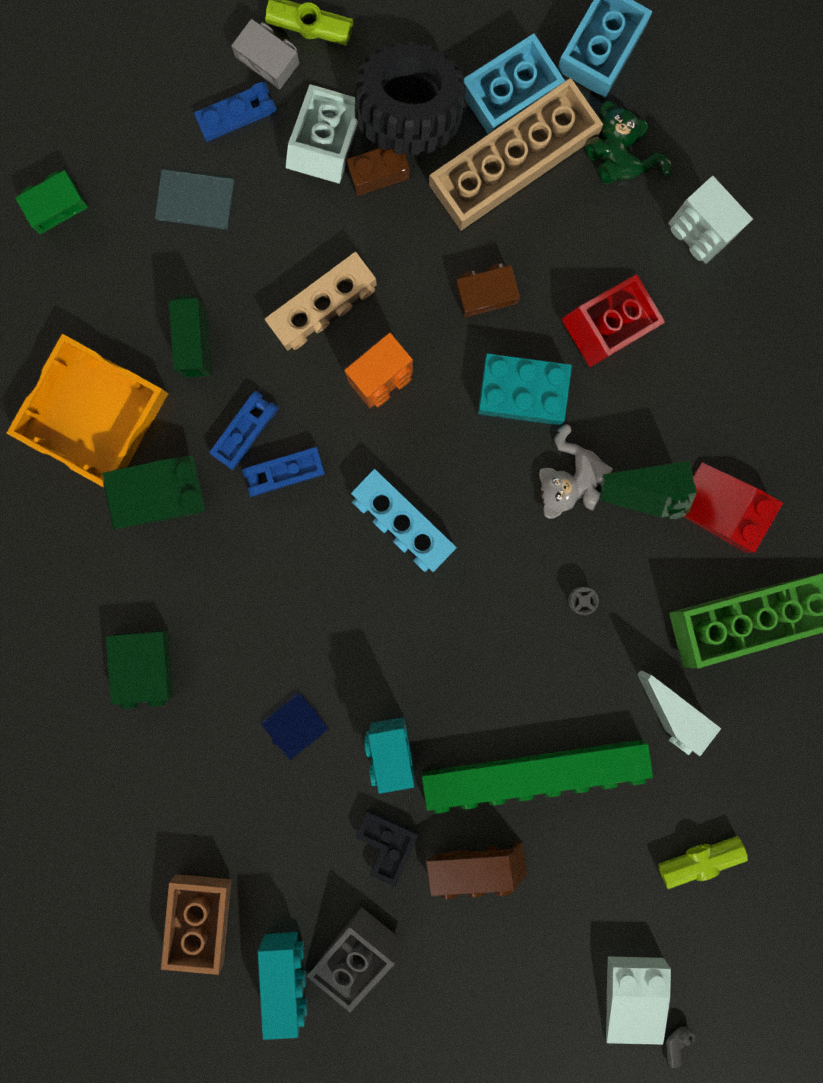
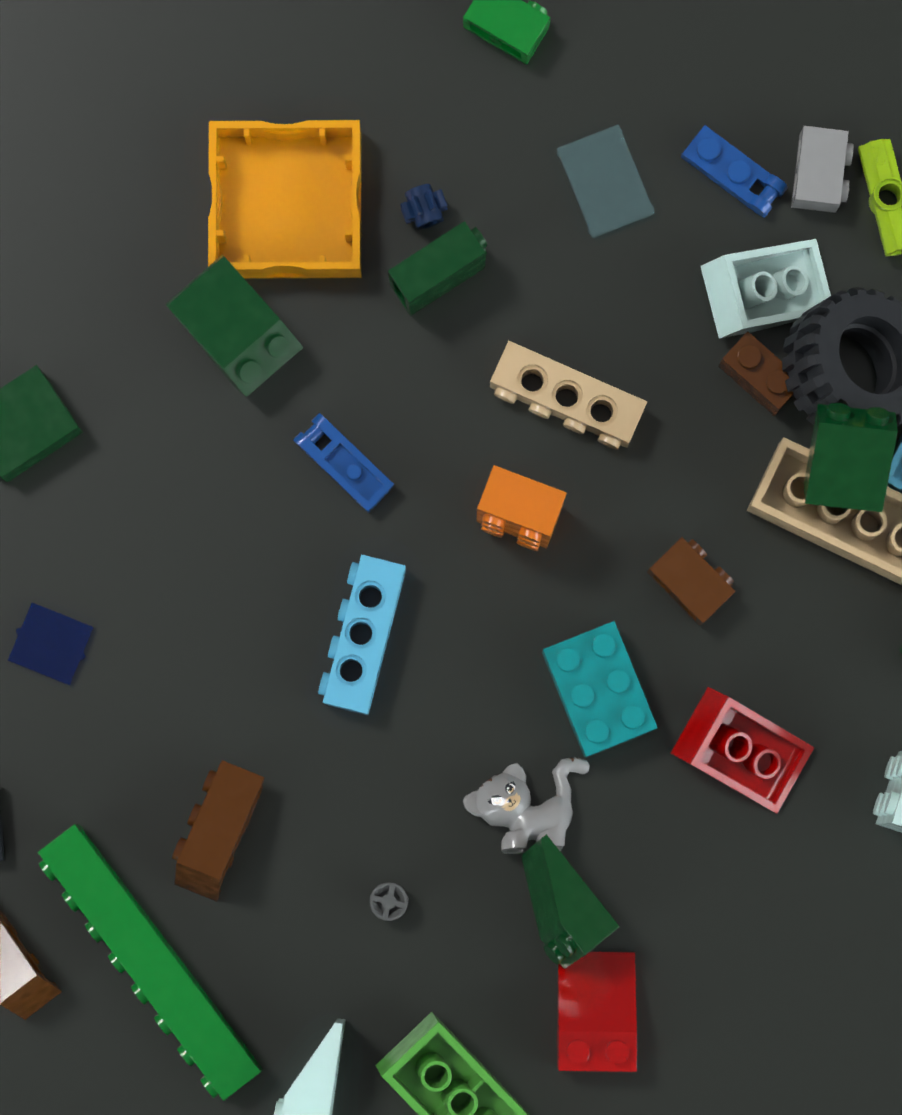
camera: 65 degrees right, 5 degrees down
blue plate [209,390,279,470] -> none
teal brick [364,717,414,794] -> none
none -> reddish brown wedge [172,760,265,902]
none -> dark blue gear [400,184,448,230]
none -> dark green brick [804,403,898,512]

